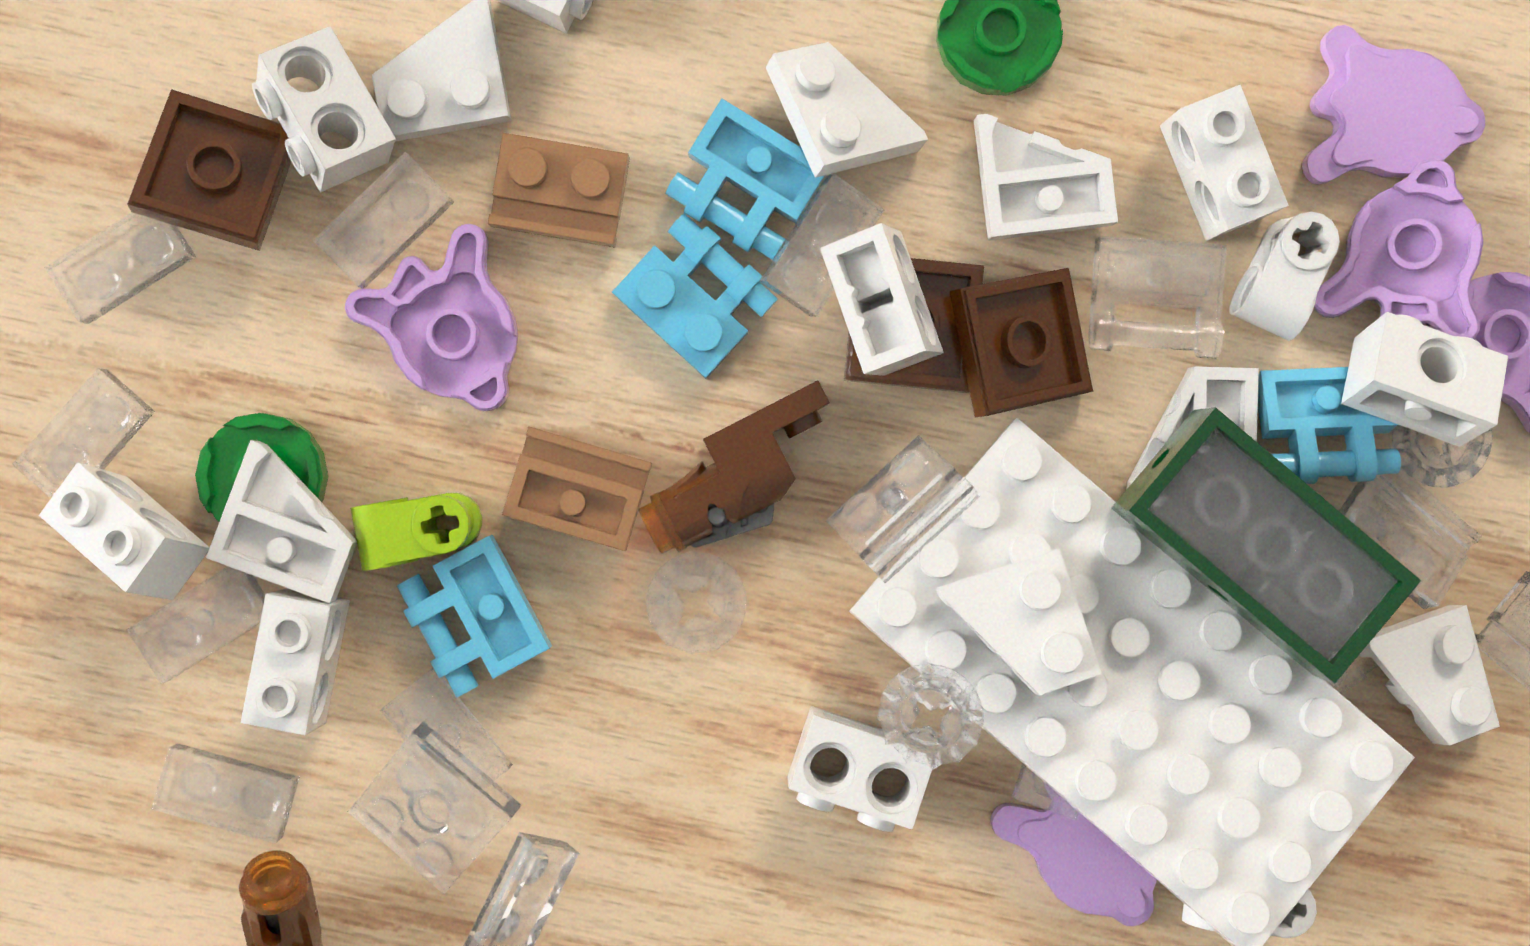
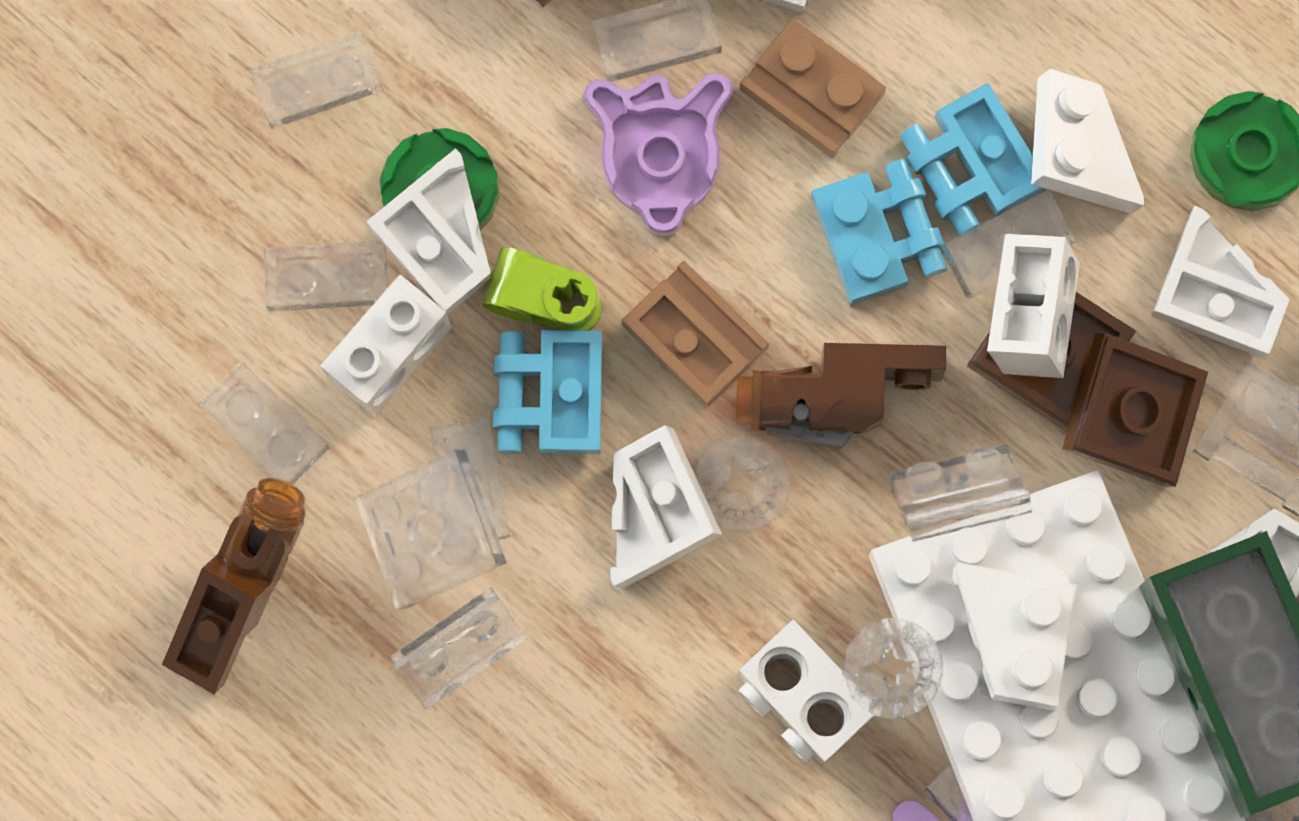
camera: 35 degrees right, 10 degrees down
white brick [39,462,210,600] -> none
none -> white wing [610,425,722,589]

